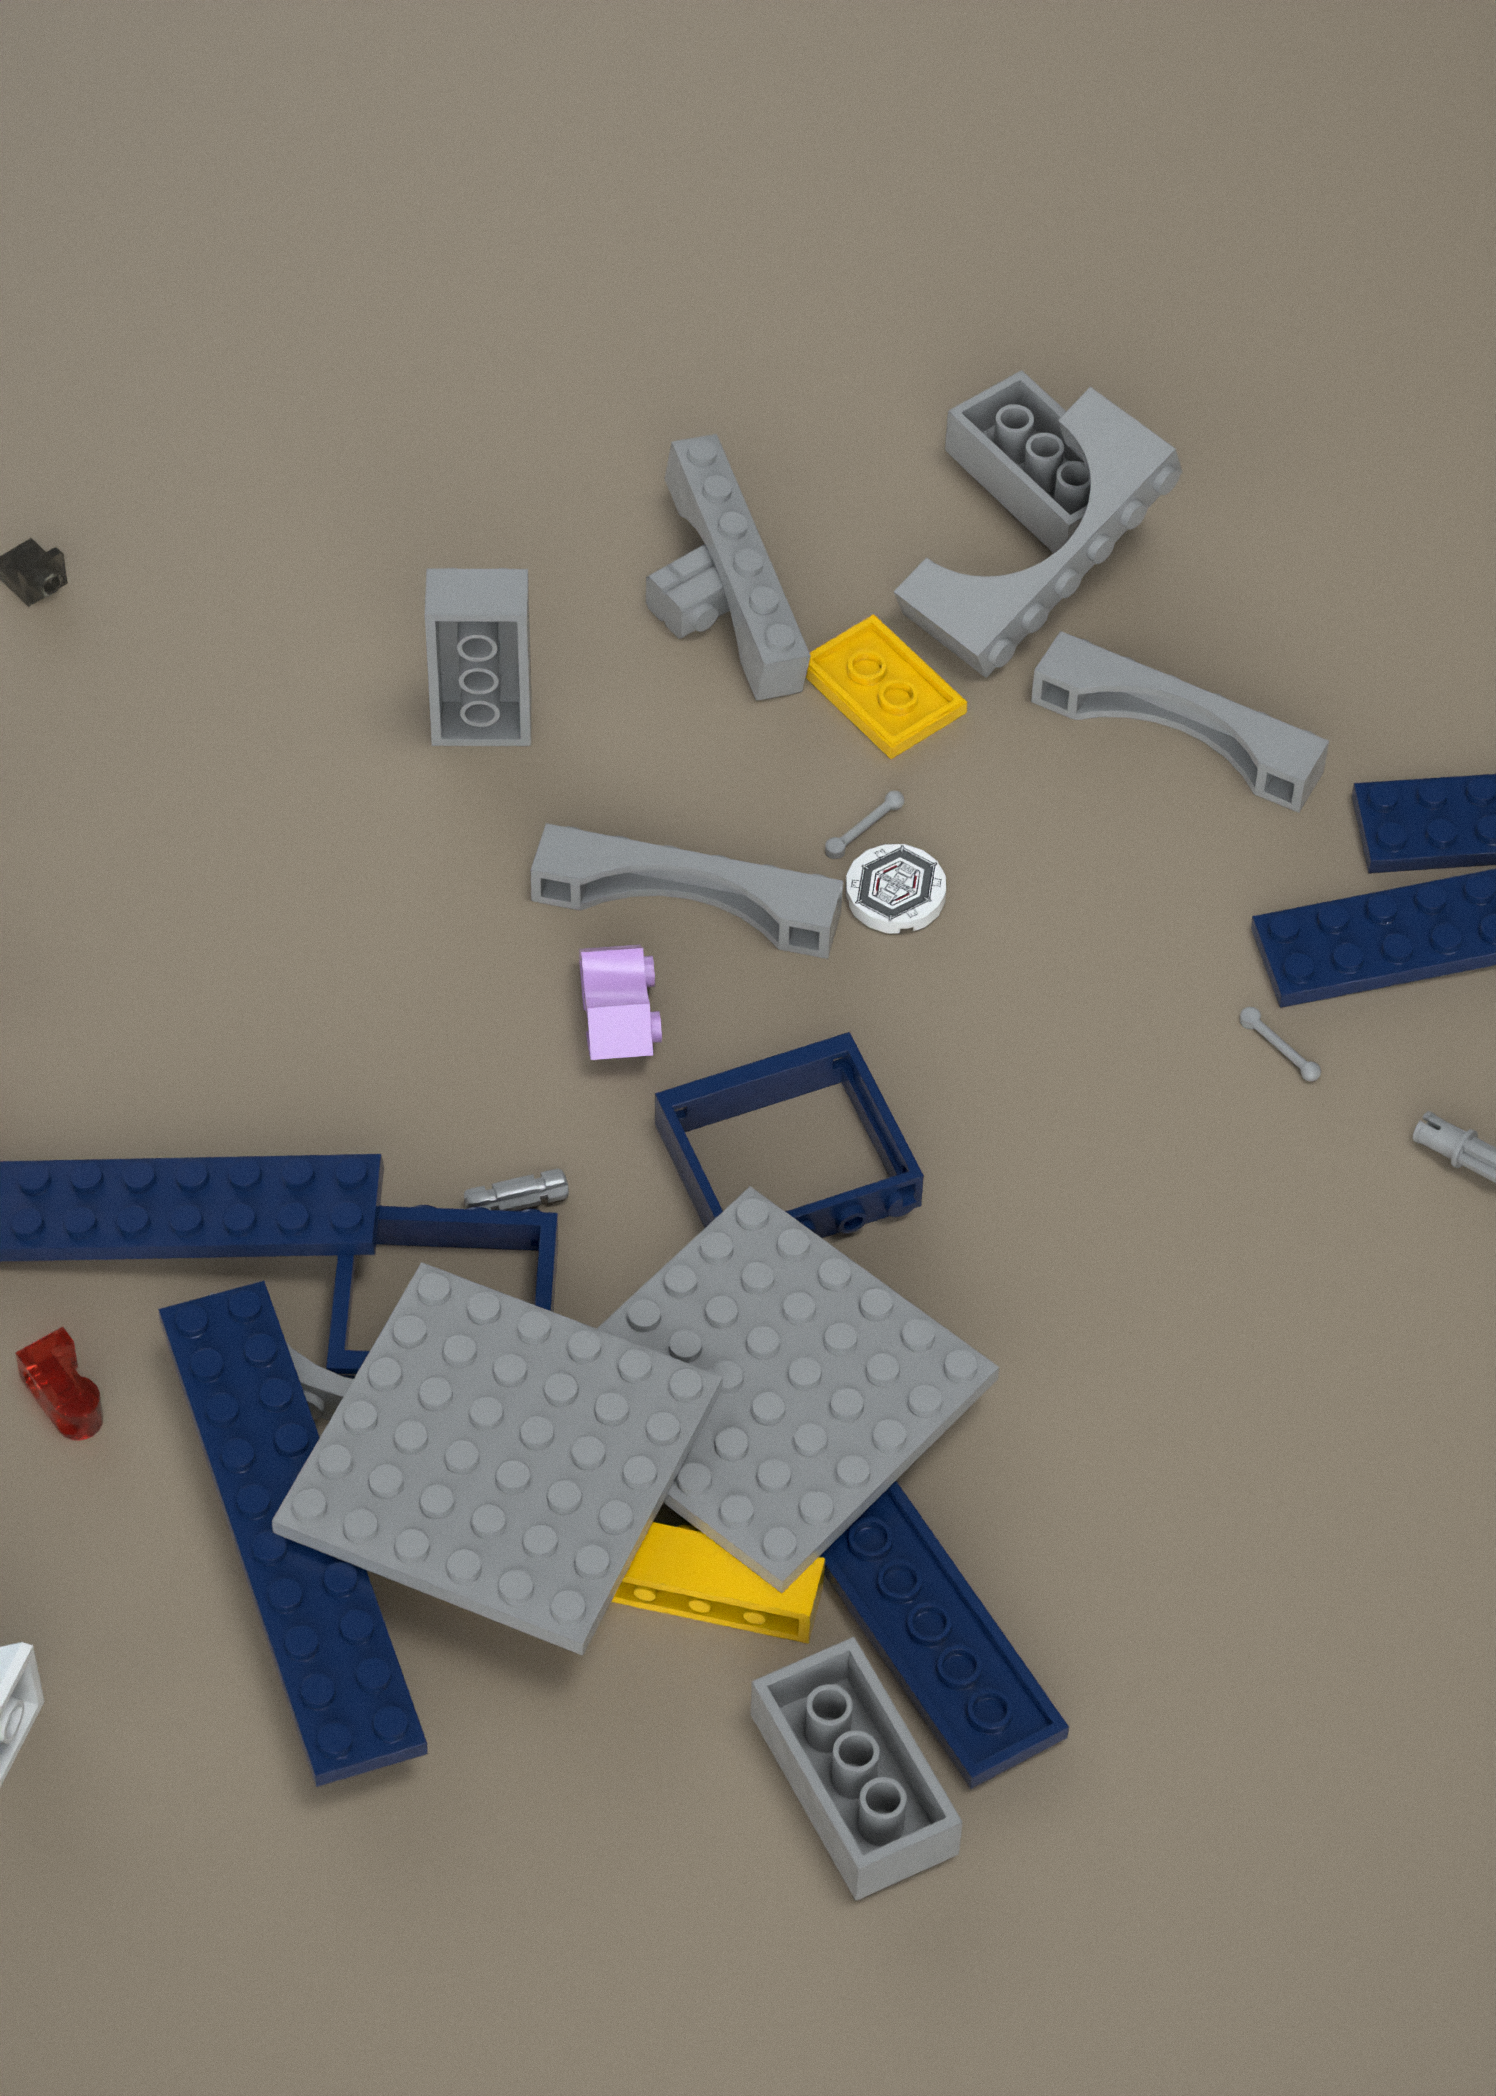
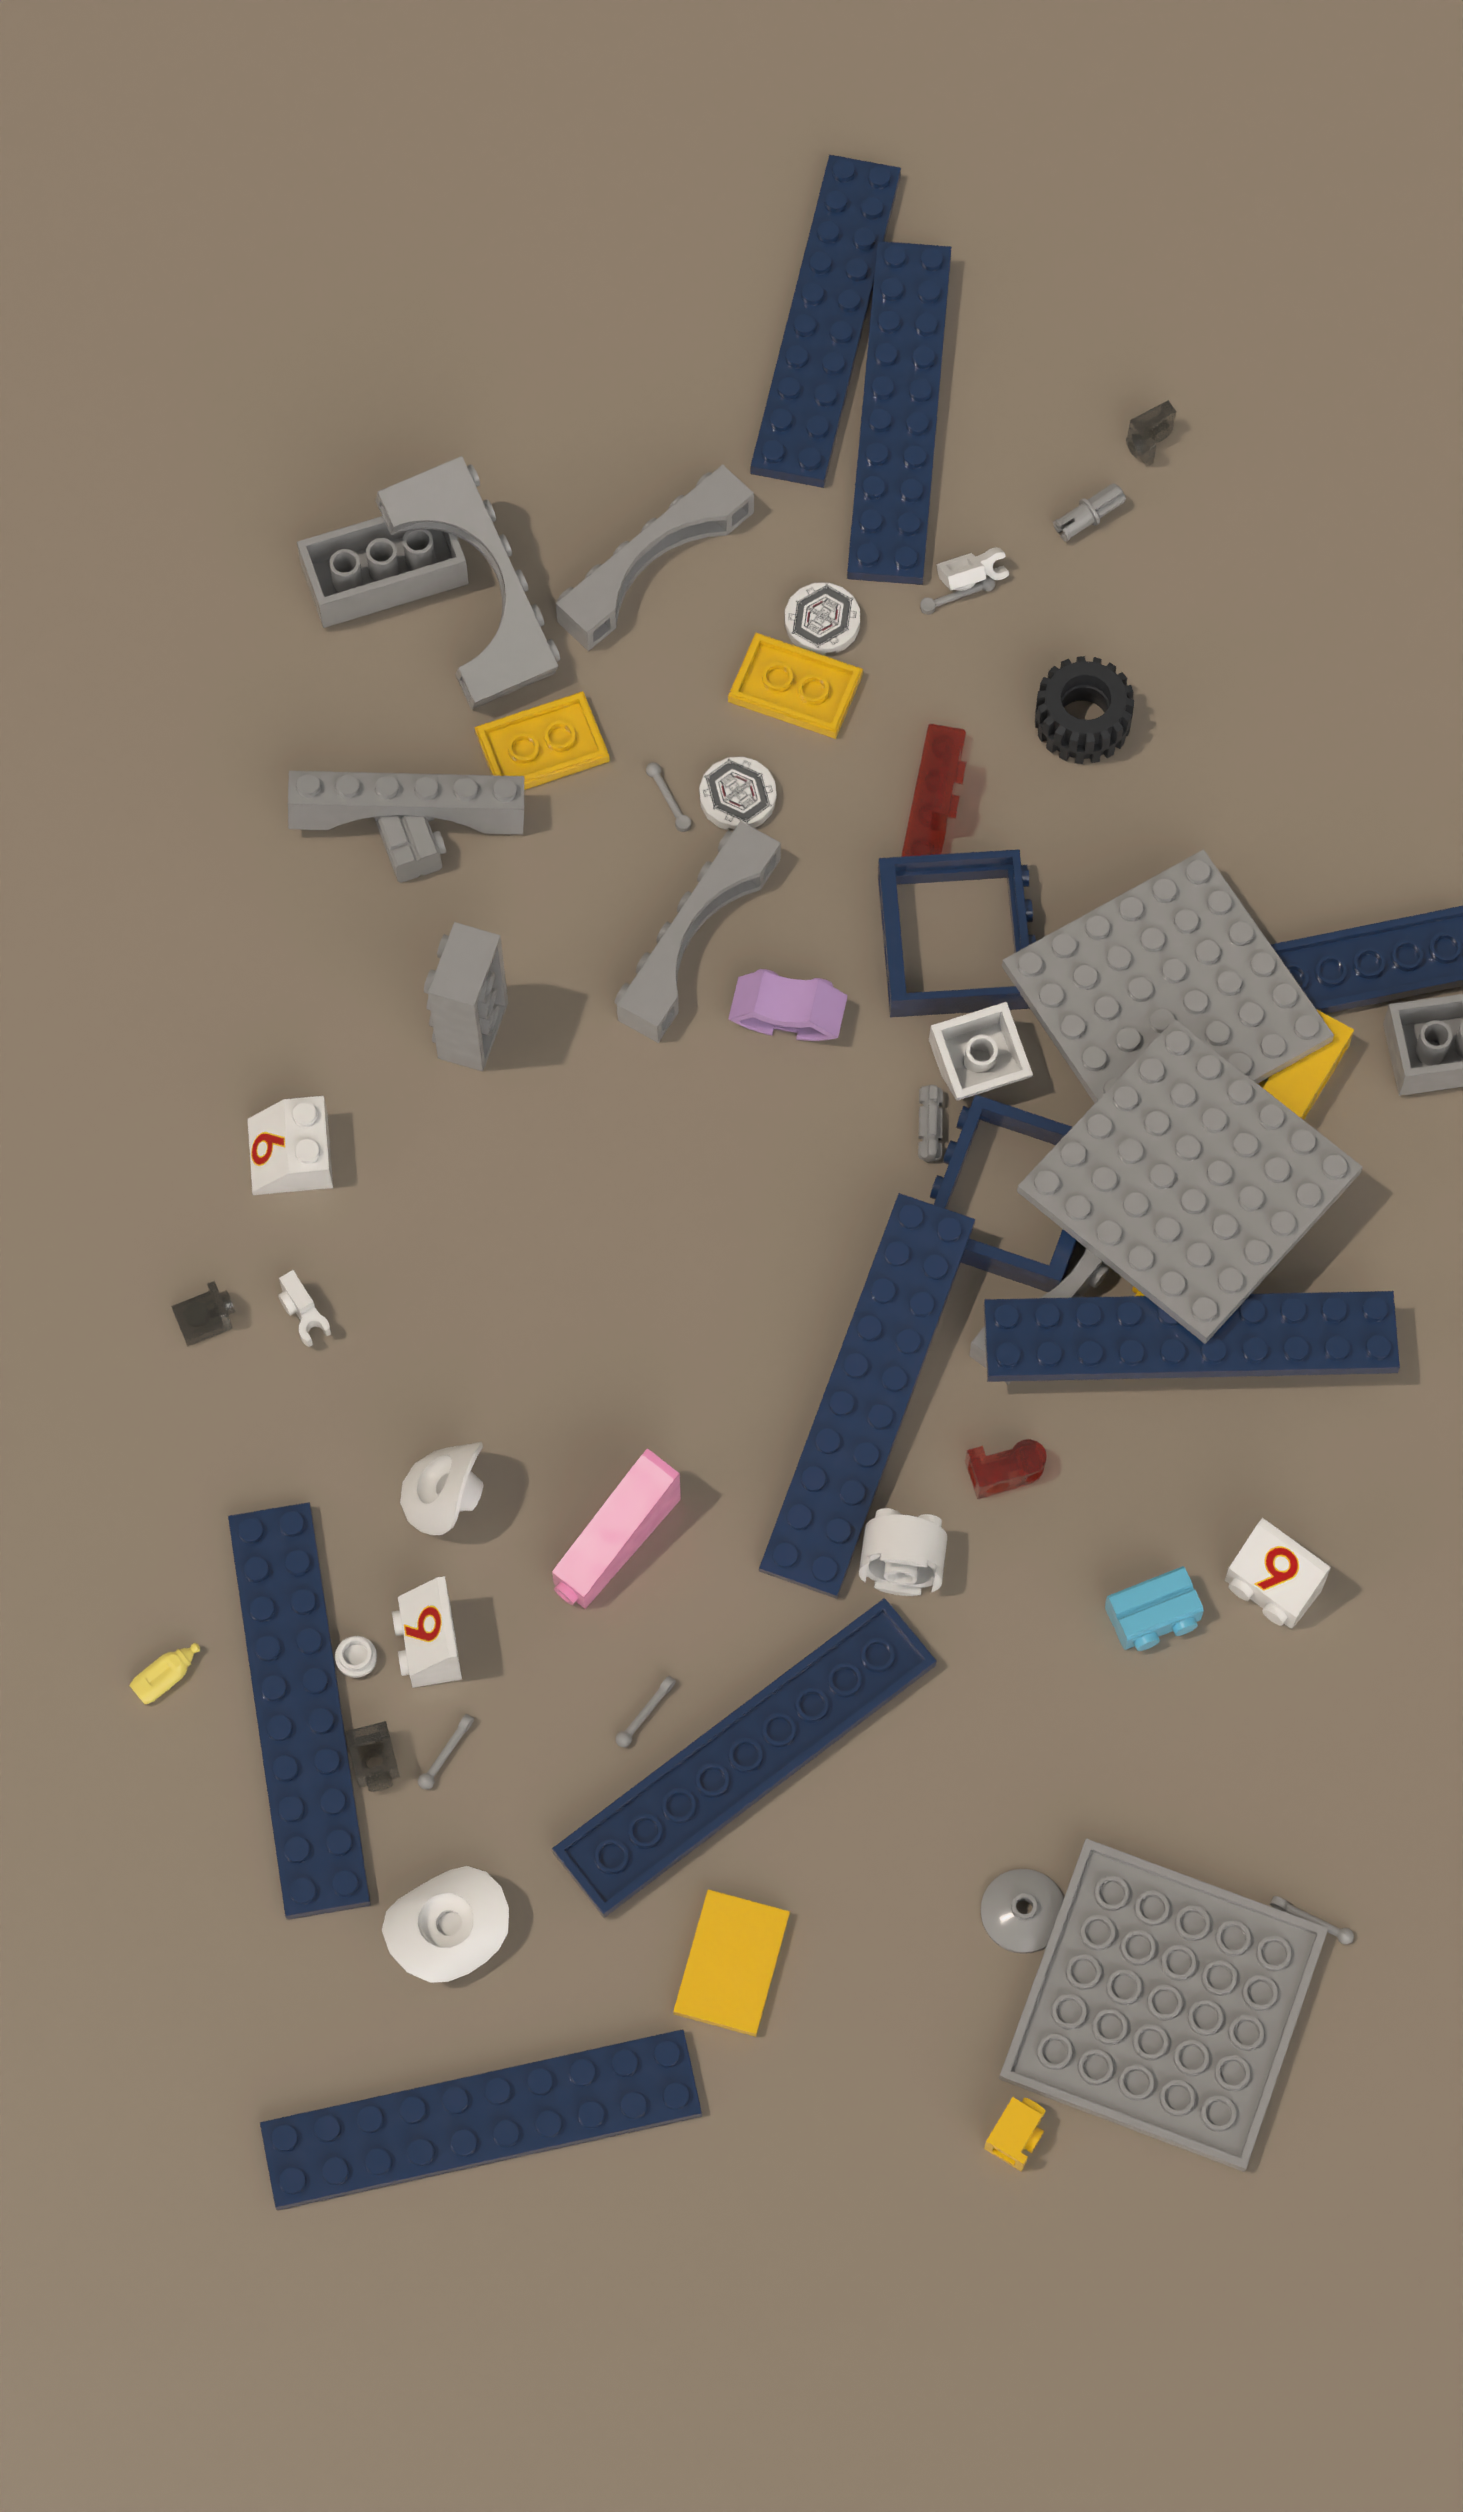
camera: 70 degrees left, 15 degrees up
none -> white slope [248,1096,333,1195]
none -> white plate [278,1270,331,1347]
none -> yellow tile [728,633,863,739]
none -> tile [785,583,860,655]
none -> clear red bracket [901,724,967,857]
none -> white slope [929,1002,1033,1101]
none -> white plate [936,547,1009,591]
none -> black tyre [1035,656,1134,764]

